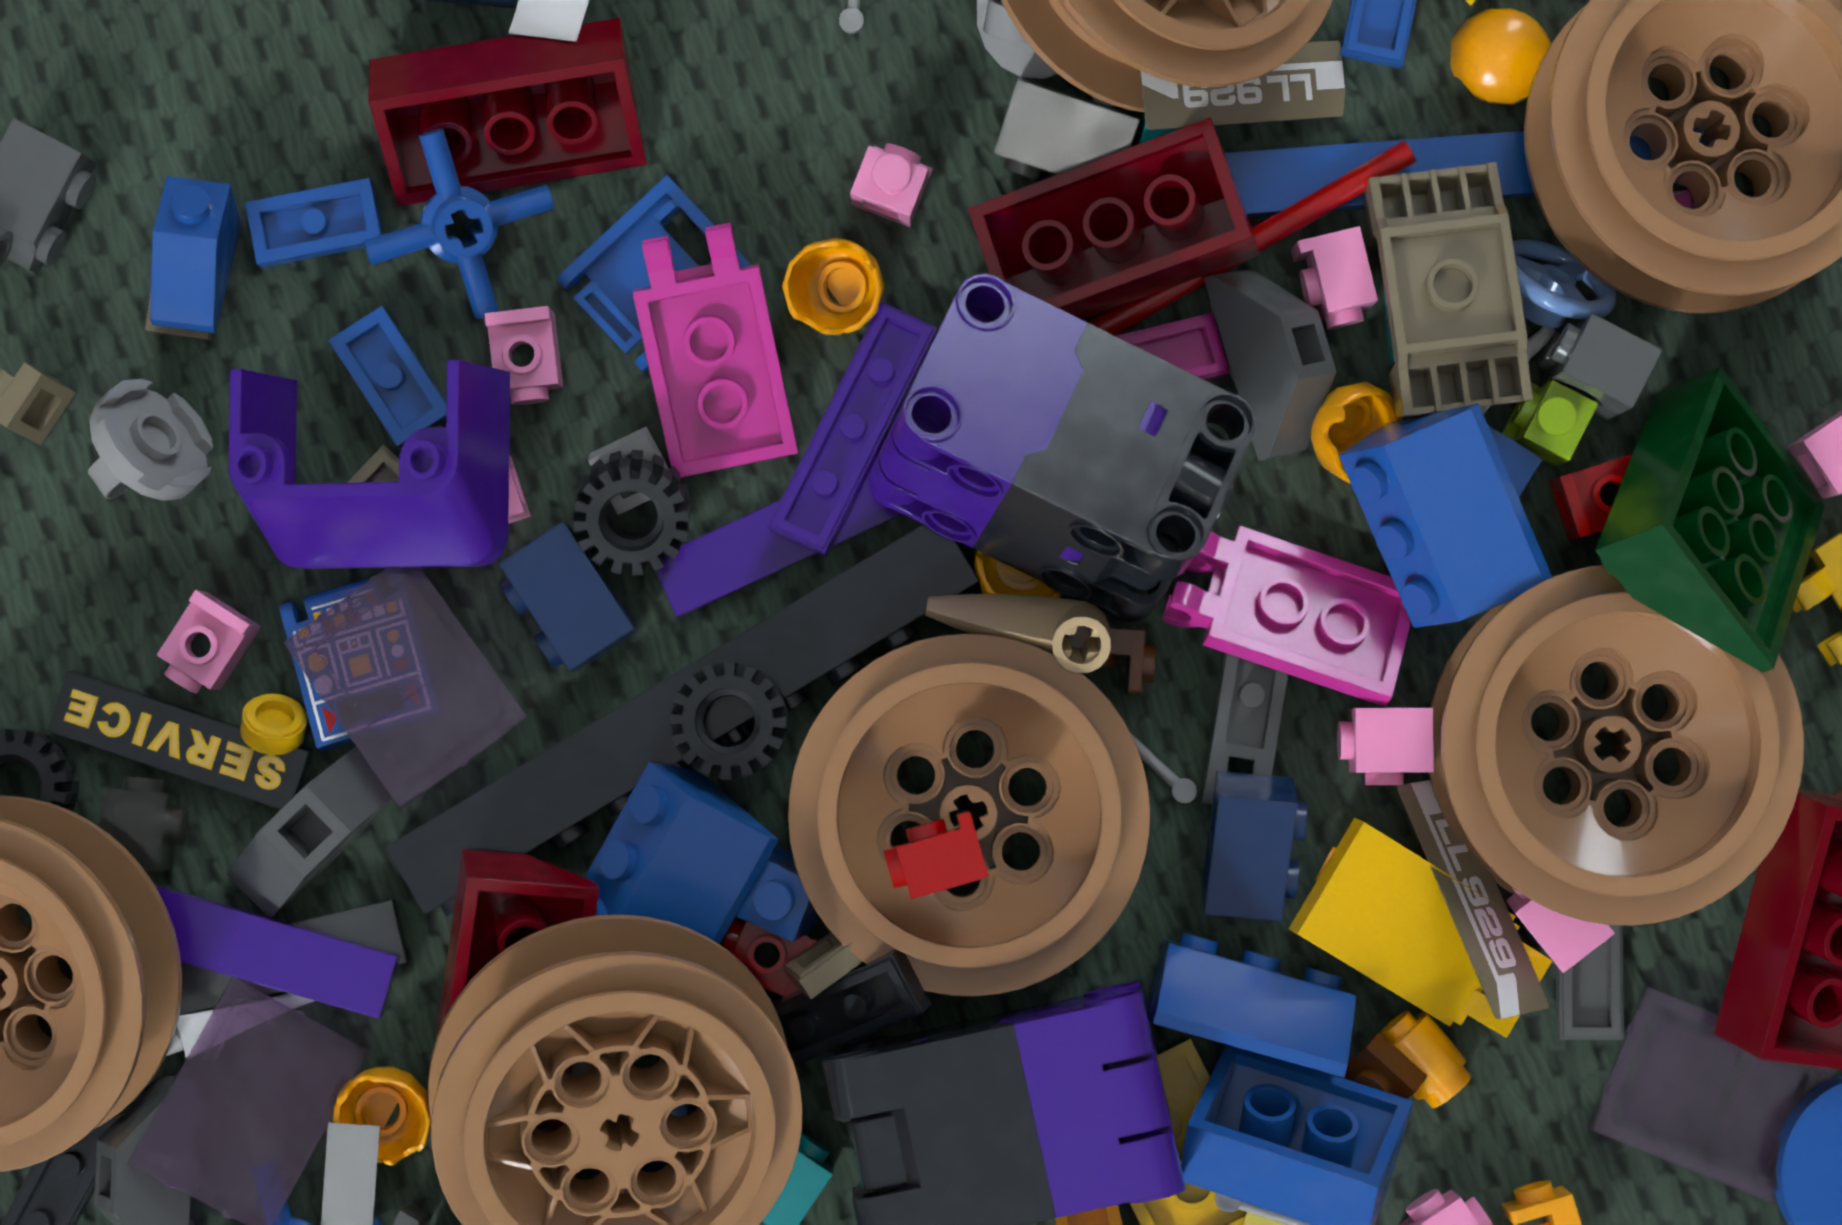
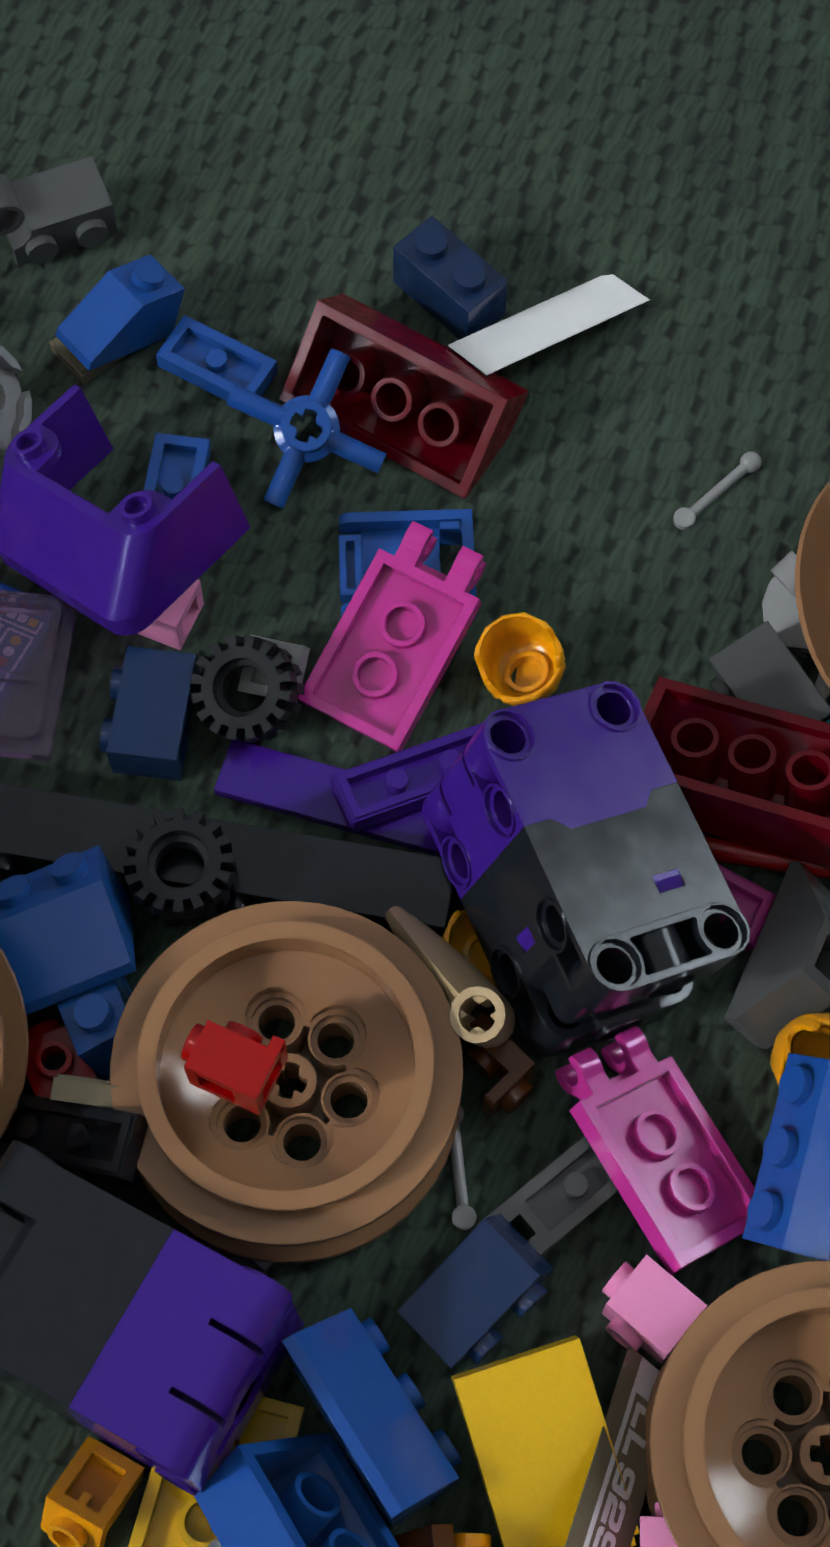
camera: 40 degrees right, 20 degrees down
bright pink brick [484,306,564,405] -> none
bright pink brick [850,143,933,228] -> none

